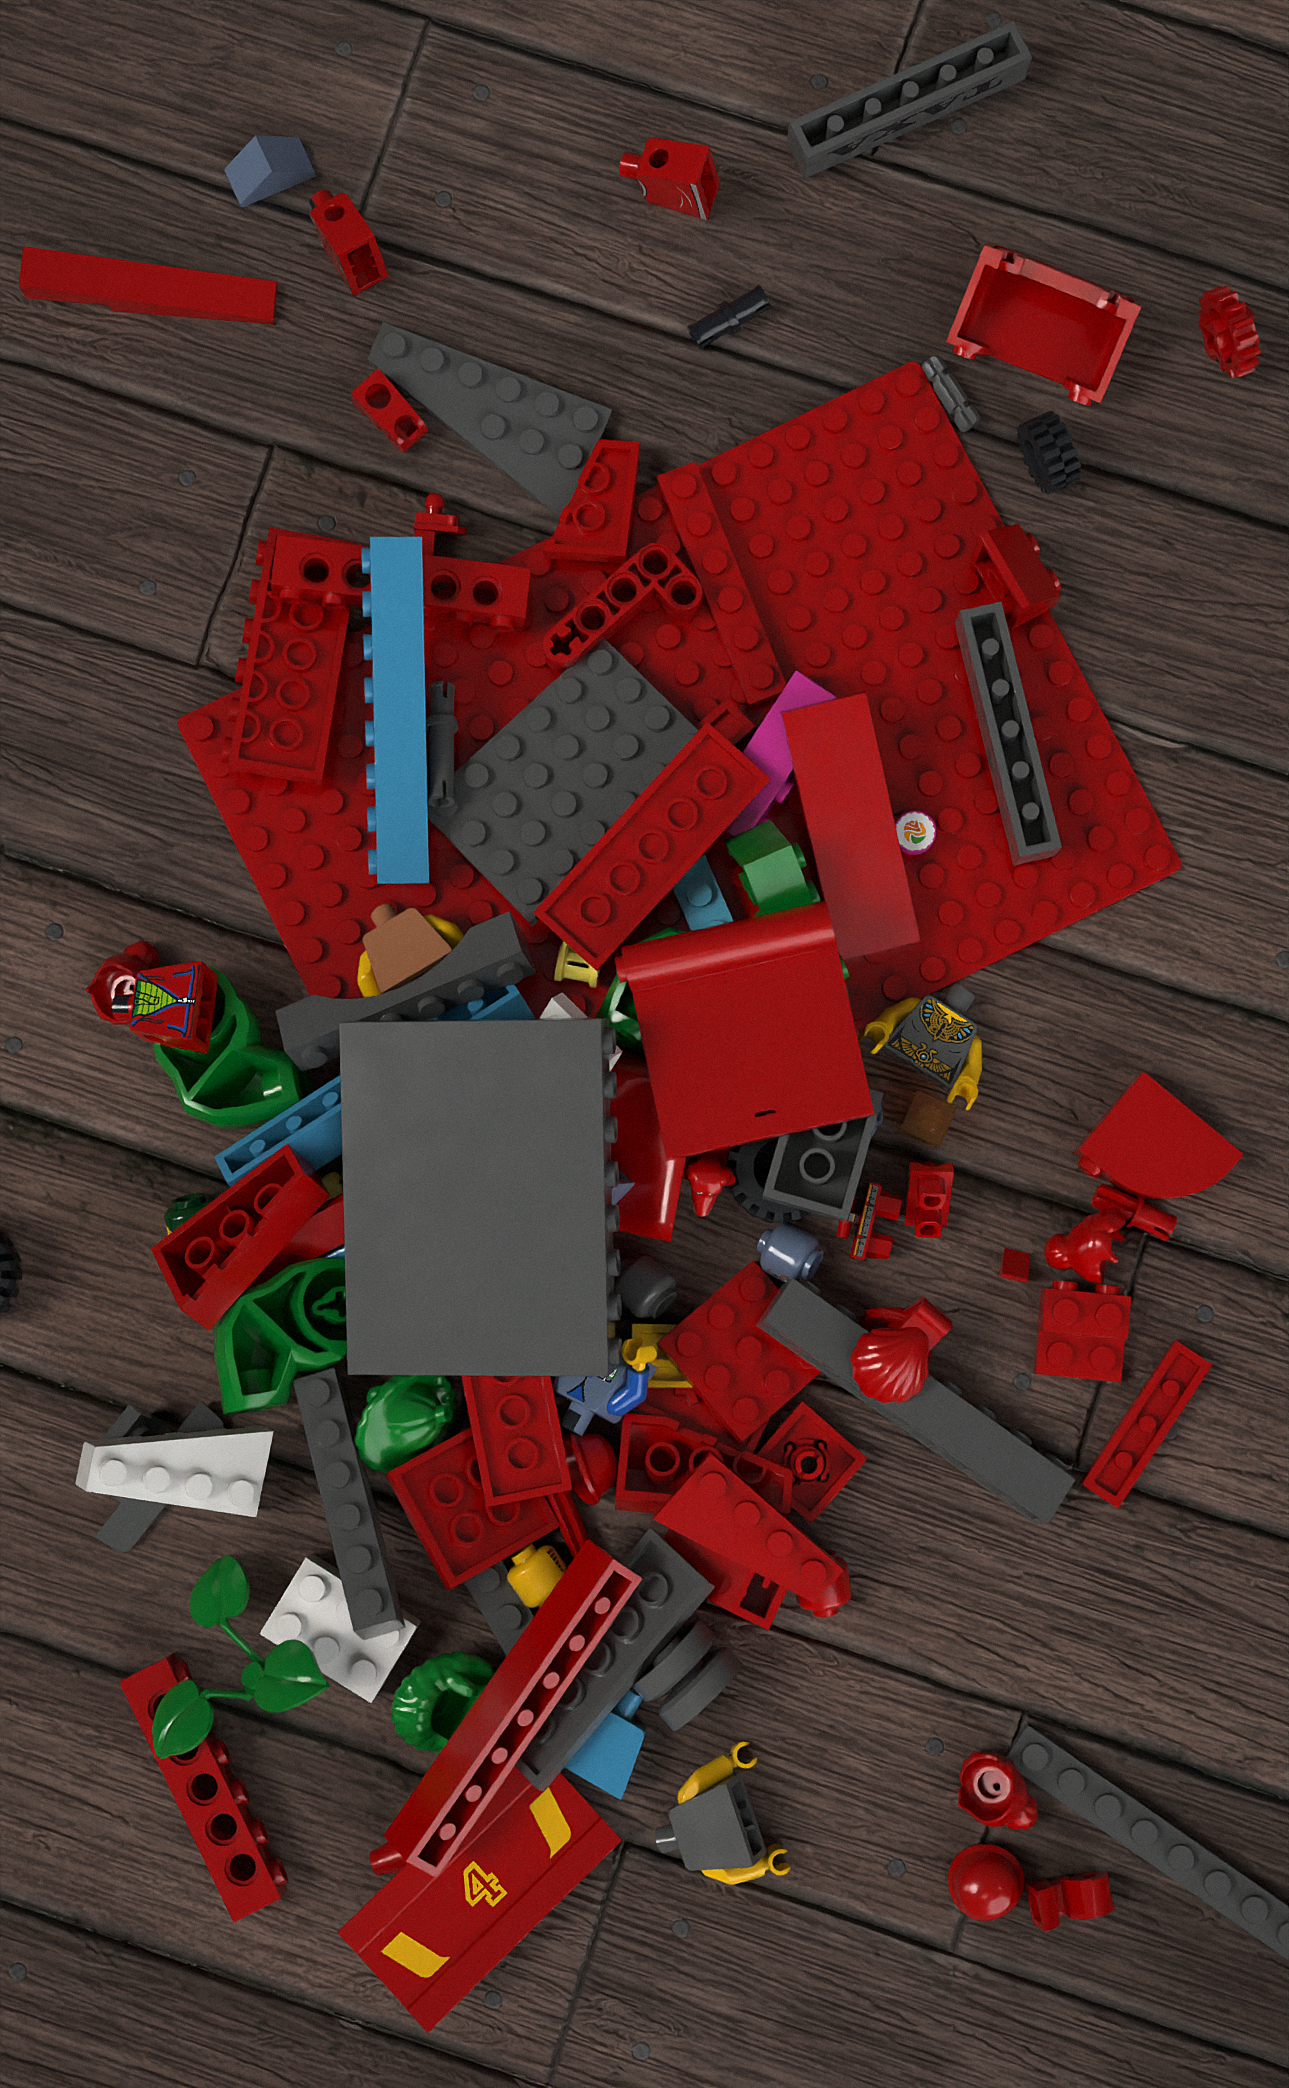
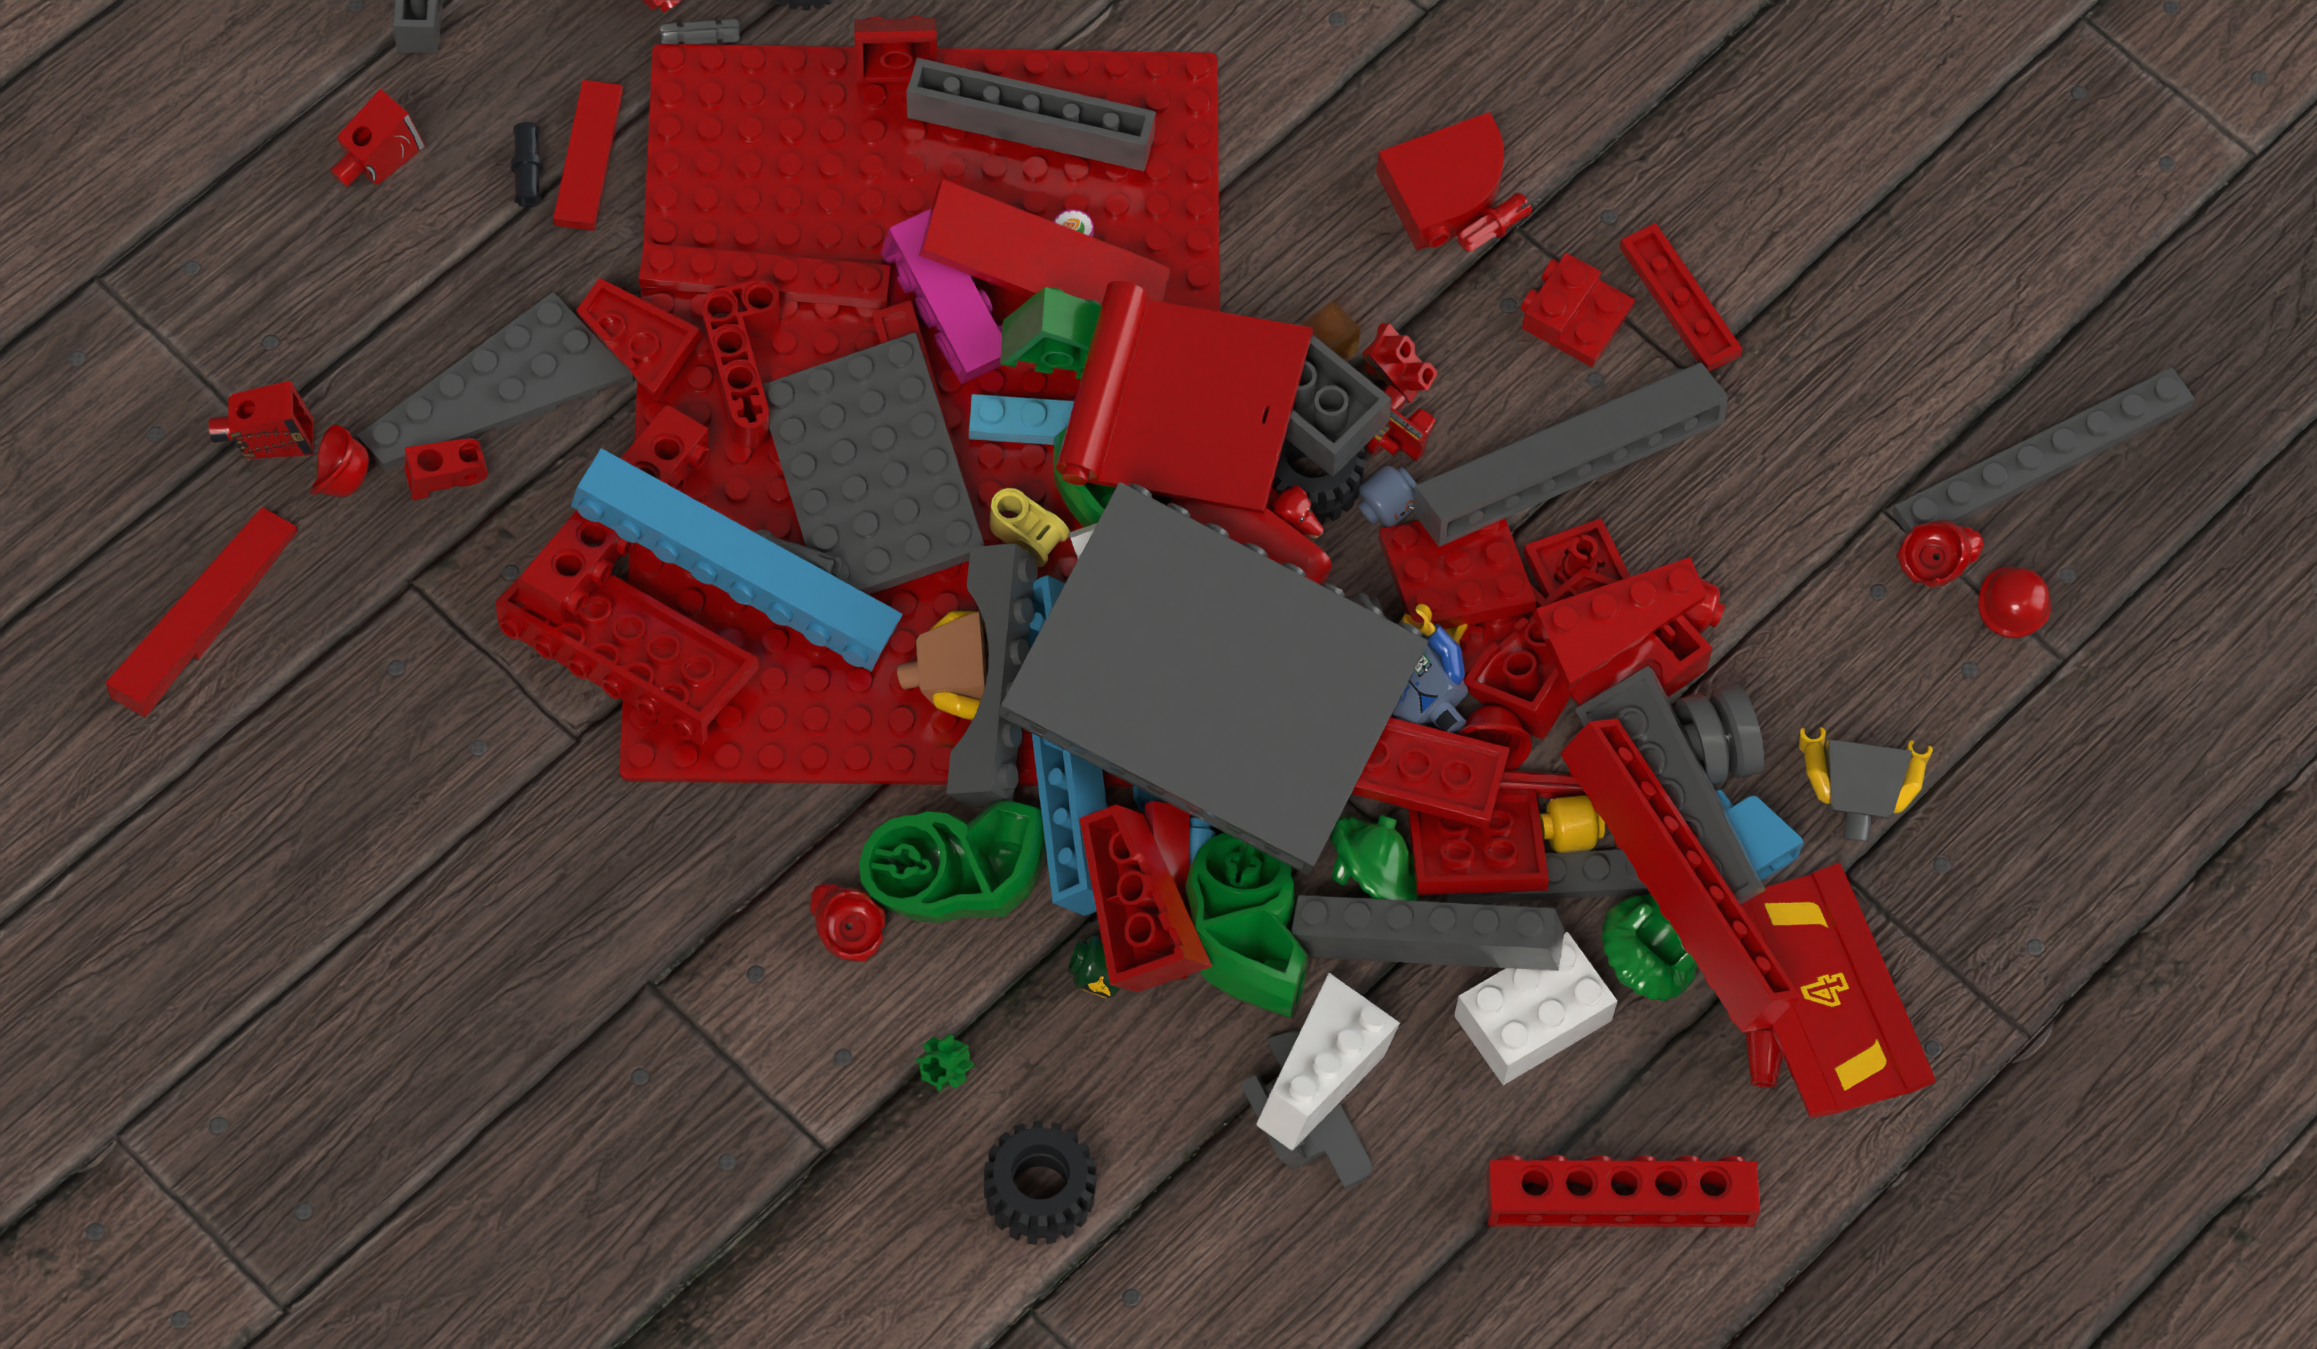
camera: 70 degrees left, 20 degrees down
red torso [112,961,219,1053] -> none
green plant [152,1555,330,1760] -> none
sand blue slope [224,135,316,208] -> none
red piece [414,492,467,556] -> none
red plate [533,722,771,971] -> none
red animal [850,1297,952,1403] -> none
torso [857,984,982,1110] -> none
red piece [998,1248,1030,1283] -> none
red leg [1025,1871,1115,1932] -> none
red piece [1044,1209,1126,1285] -> none
none -> red helmet [310,425,369,497]
none -> red tile [553,80,623,231]
none -> green gear [916,1033,974,1091]

